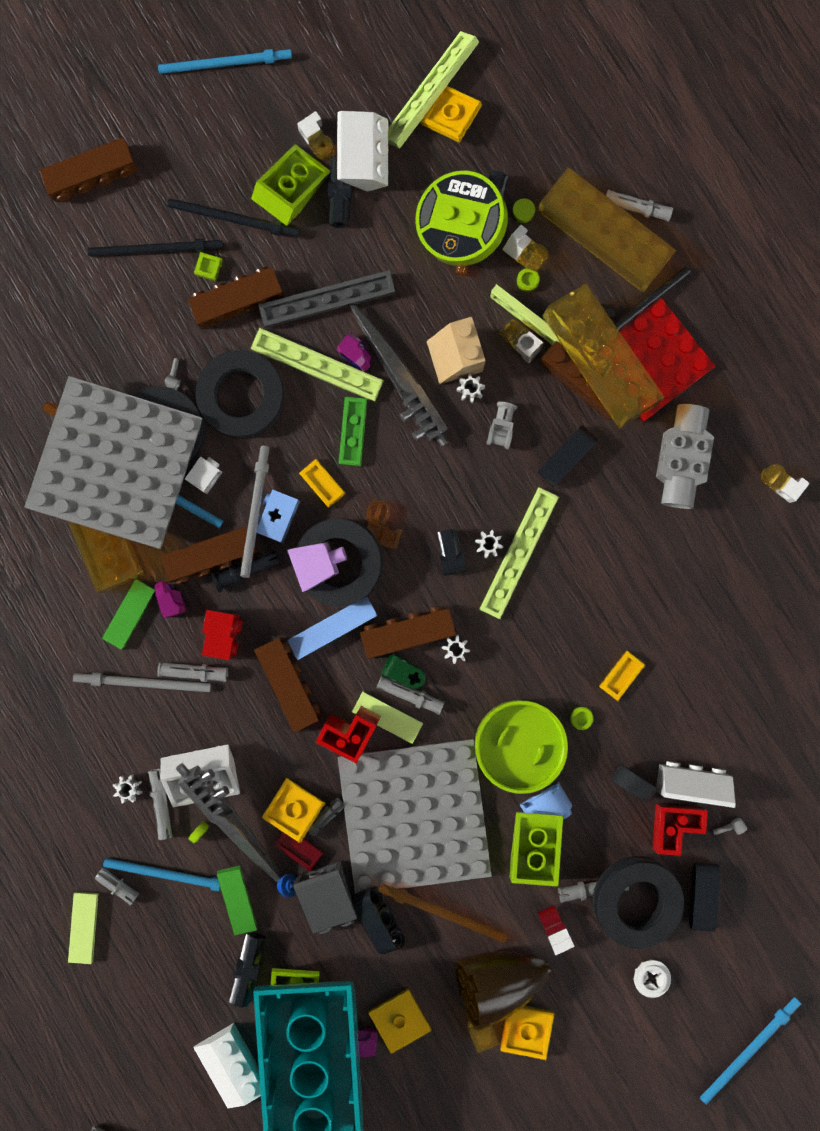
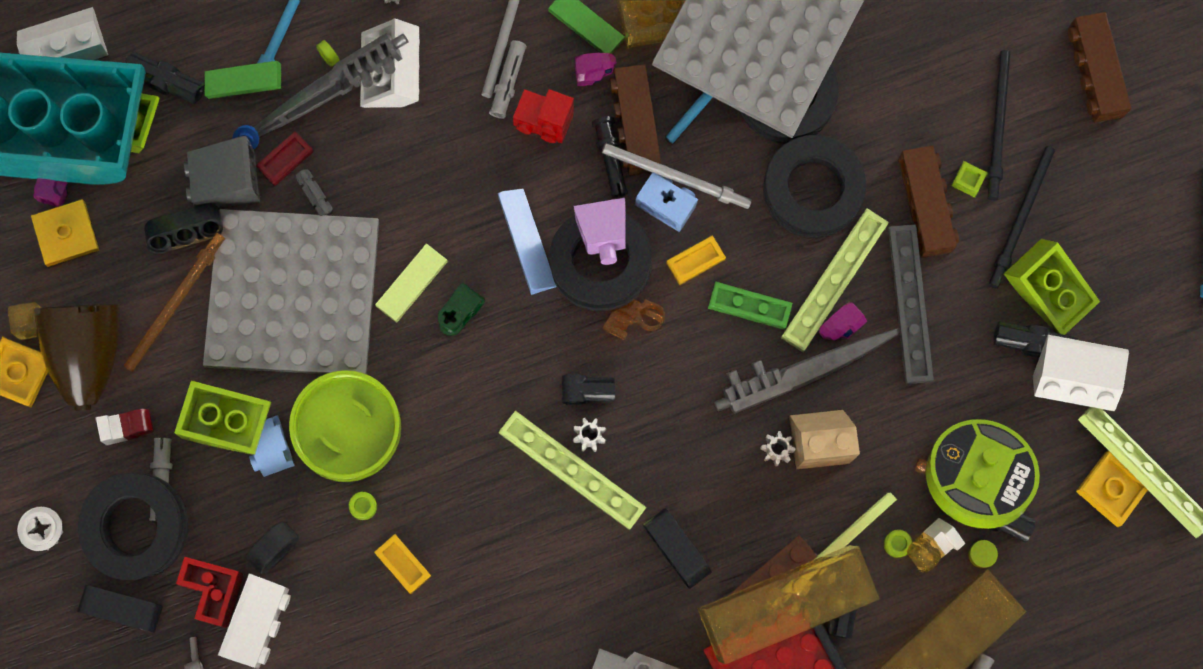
camera: 90 degrees right, 10 degrees down
light grey pin [148,769,173,840] -> none
light grey hand [165,358,181,390] -> none
white brick [185,457,222,494] -> none
reddish brown brick [254,638,322,733] -> none
yellow plate [262,778,325,843] -> none
leg [297,111,333,160] -> none
red brick [315,706,381,764] -> none
reddish brown brick [360,605,456,659] -> none
light grey pin [376,675,445,715] -> none
white gear [442,635,470,664] -> none
light grey connector [486,402,517,450] -> none
leg [499,319,543,363] -> none

